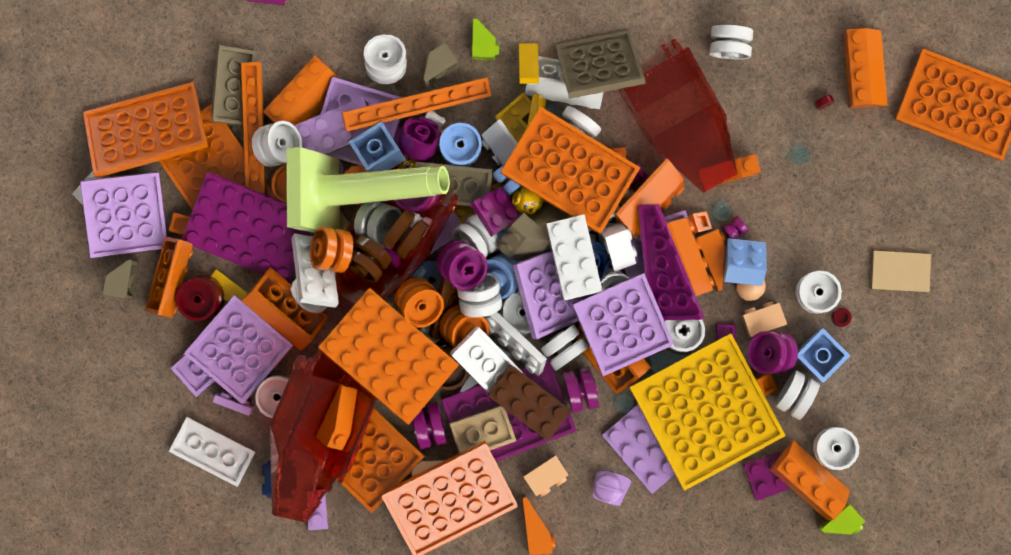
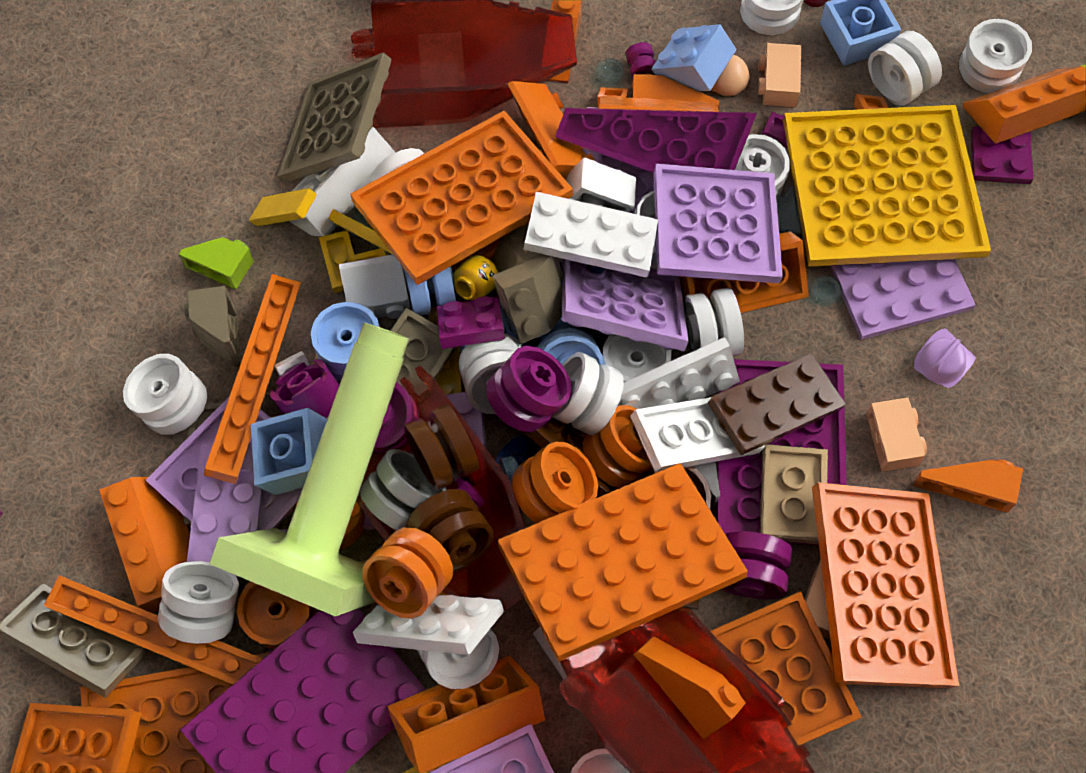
camera: 60 degrees left, 20 degrees down
magenta wheel [563,367,599,414] -> none
magenta wheel [748,332,798,374] -> none

